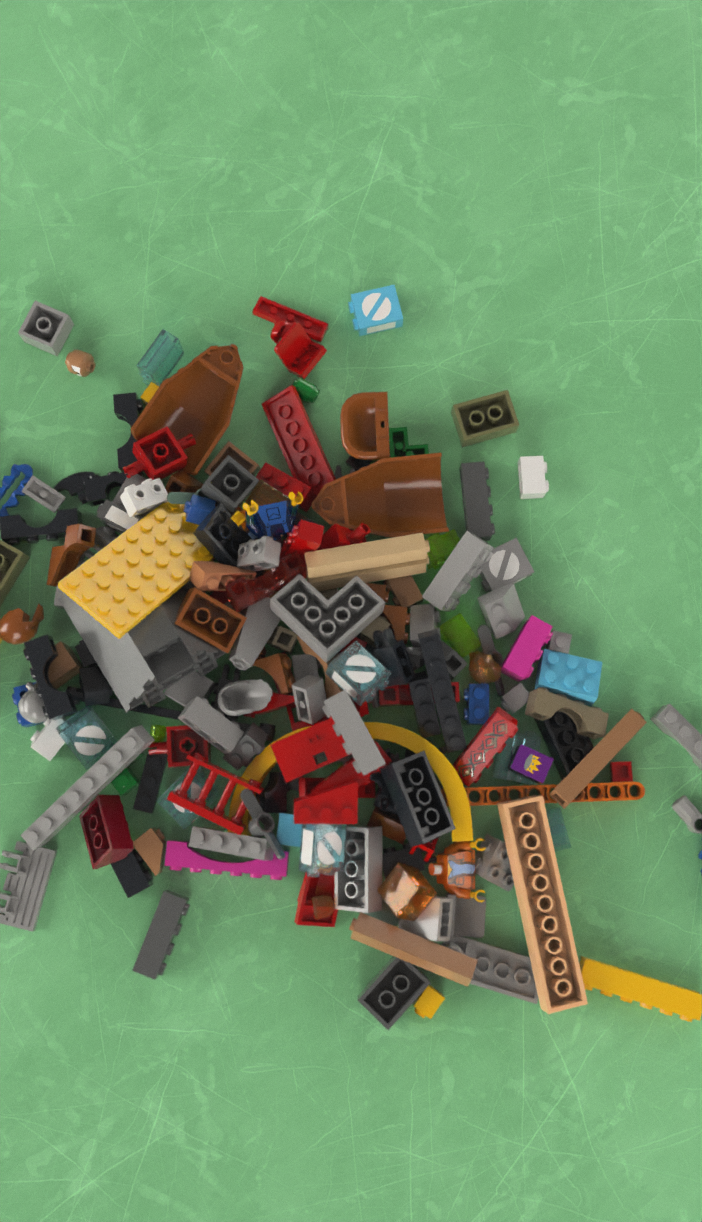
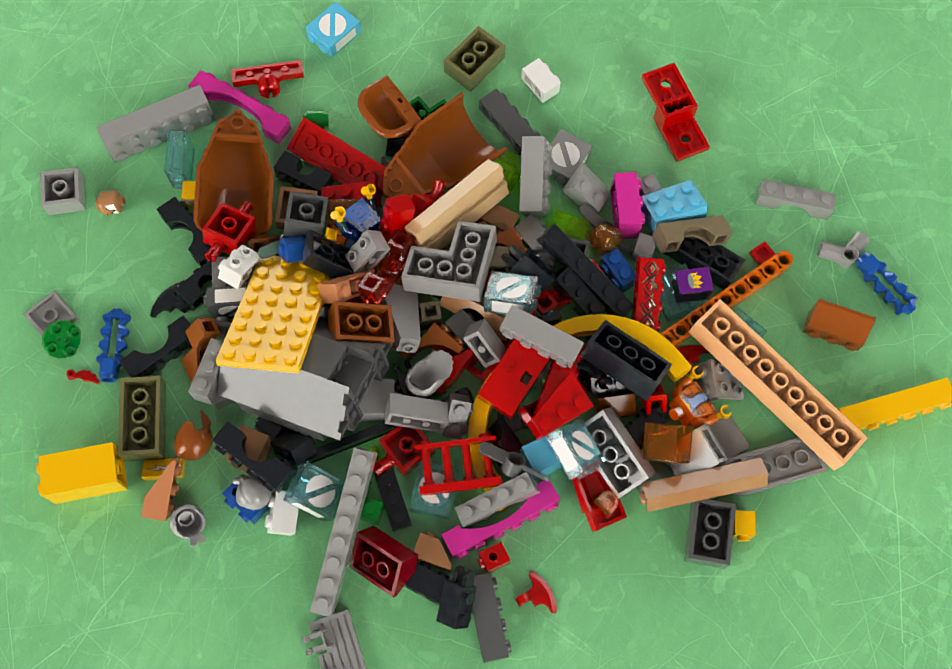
camera: 35 degrees left, 10 degrees down
light grey plate [22,475,66,513] -> none
red bracket [274,322,327,379] -> none
medium nougat brick [549,709,647,809] -> none
none -> light grey brick [97,85,216,162]
none -> dark pink arch [188,70,291,144]
none -> light grey arch [188,338,224,405]
none -> black arch [273,151,334,196]
none -> black hinge [436,565,477,629]
none -> red brick [477,542,510,573]
none -> red piece [515,571,557,613]
none -> black plate [541,310,562,326]
none -> red bracket [641,62,710,162]
none -> red piece [676,345,710,374]
none -> dark orange slope [803,299,876,351]

